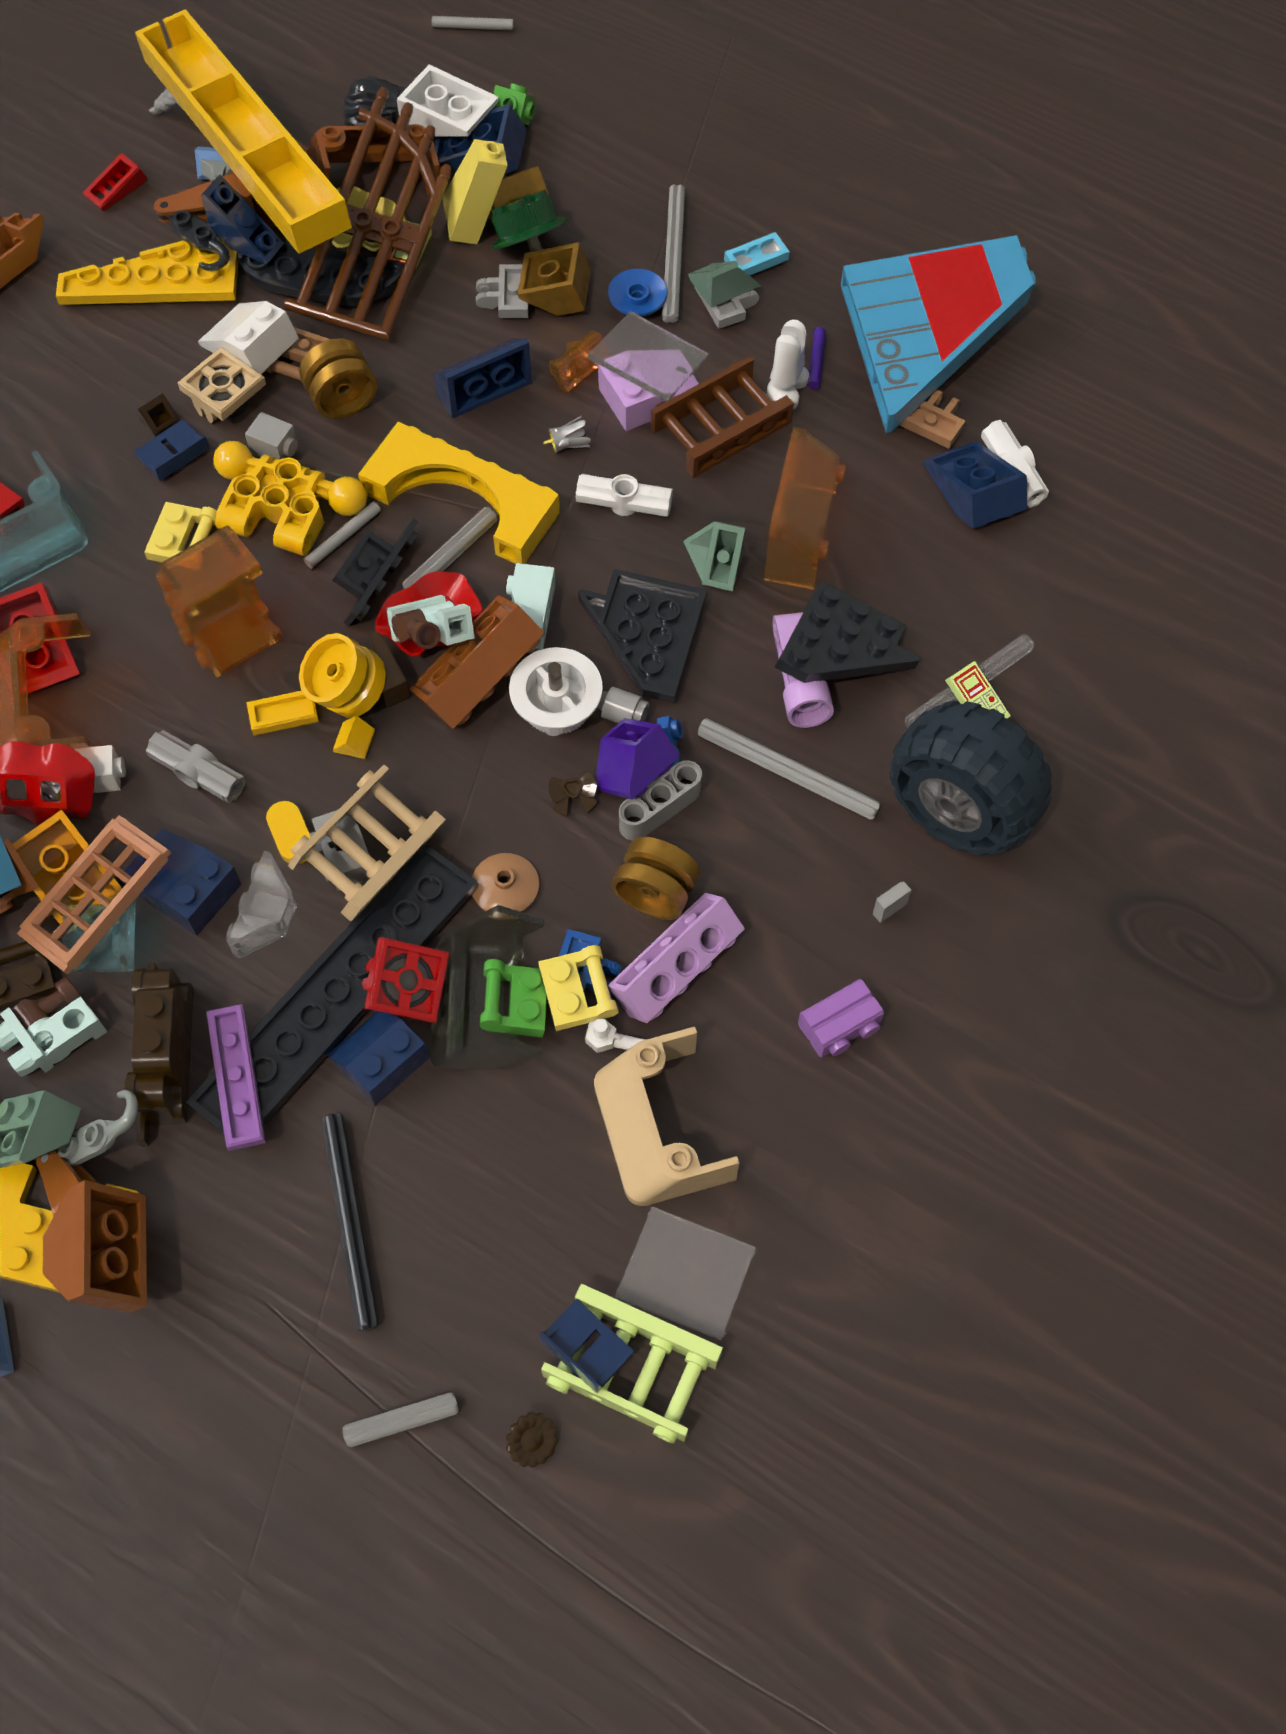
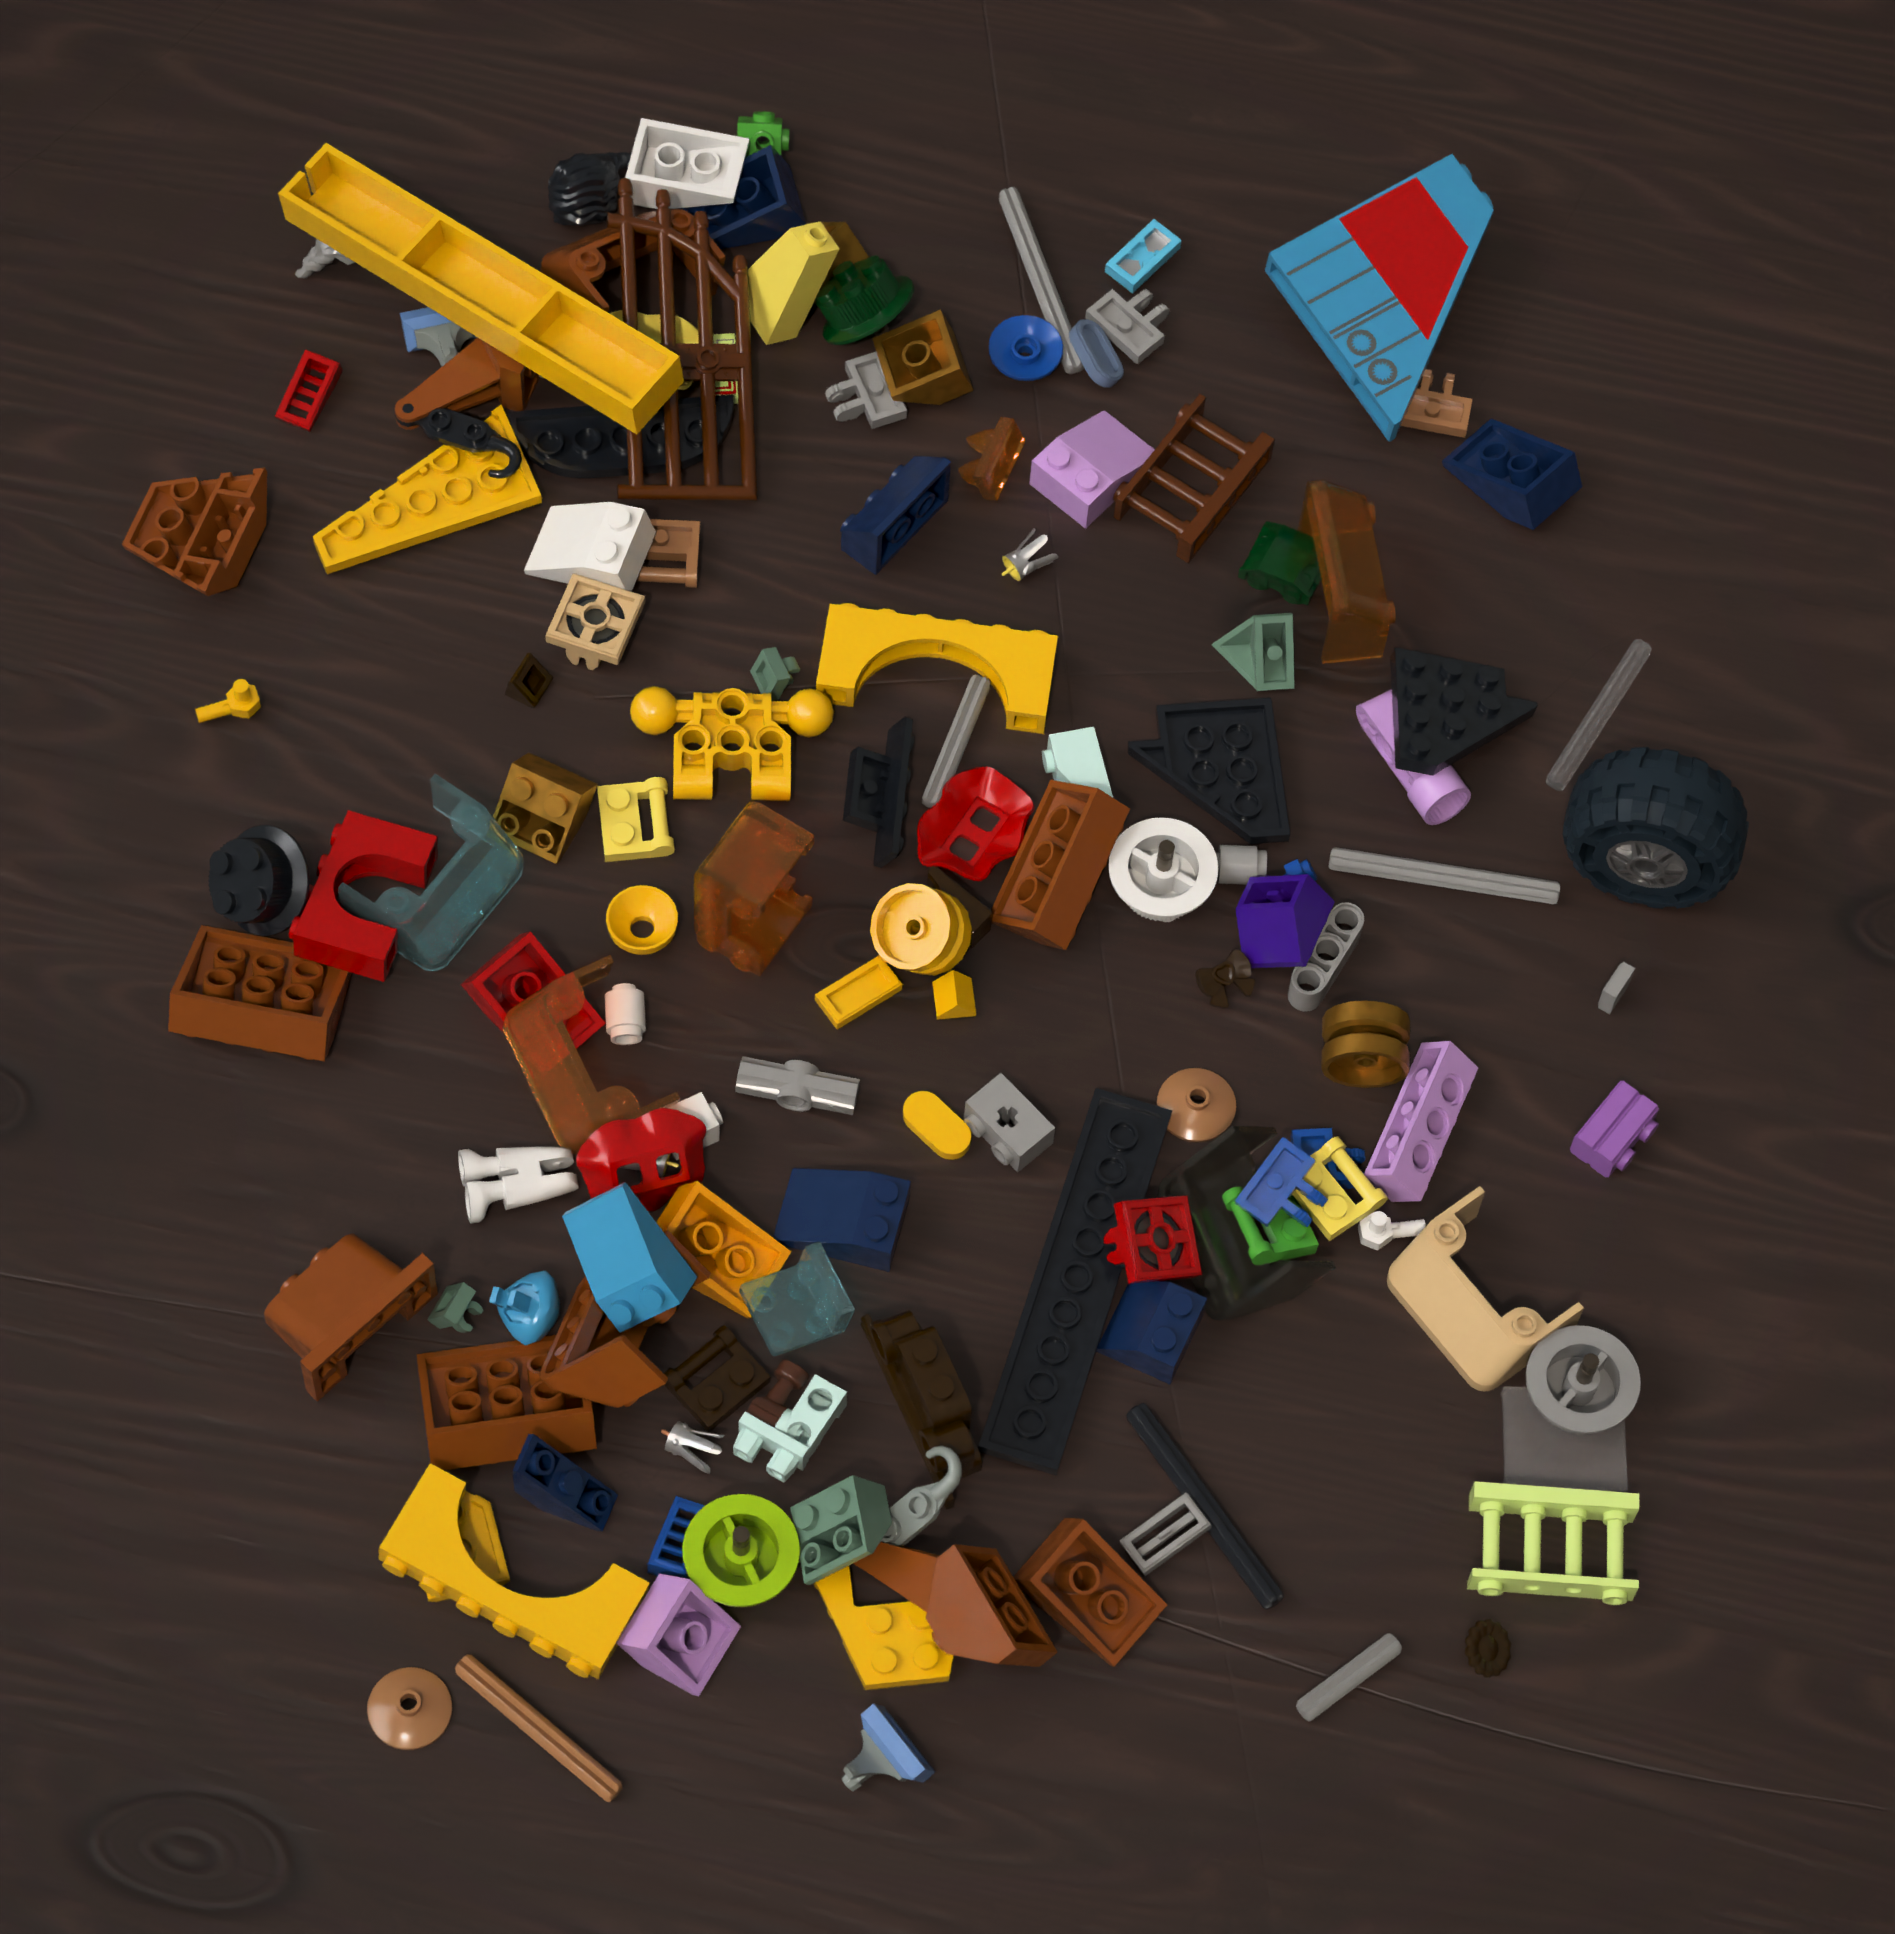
camera: 25 degrees left, 0 degrees up
nougat piece [17,815,171,974] -> none
dark blue piece [133,419,210,481] -> none
dark blue slope [201,174,284,264] -> none
medium lavender tile [207,1004,266,1151] -> none
clear slope [226,851,297,958] -> none
light grey brick [245,412,298,459] -> none
tan fence [288,765,446,922] -> none
pearl gold wheel [299,338,378,419] -> none
light grey bar [304,502,381,569] -> none
light aqua hips [387,595,474,649] -> none
light grey bar [432,16,513,31] -> none
dark blue piece [539,1299,634,1393] -> none
white piece [576,474,673,517] -> none
clear piece [587,312,709,402] -> none
sand green slope [688,261,761,308] -> none
white piece [767,320,809,409] -> none
dark purple piece [808,327,826,389] -> none
yellowish green tile [945,661,1010,718] -> none
white piece [981,420,1049,508] -> none
none -> pearl gold slope [488,753,598,864]
none -> white brick [604,983,646,1045]
none -> yellow piece [606,885,678,955]
none -> sand green tile [750,647,801,701]
none -> dark orange slope [1013,1518,1167,1667]
none -> sand blue tile [1069,319,1124,388]
none -> light grey tile [1120,1492,1212,1576]
none -> blue hinge [1235,1137,1328,1227]
none -> dark green slope [1238,521,1336,606]
none -> light grey piece [1526,1325,1641,1435]

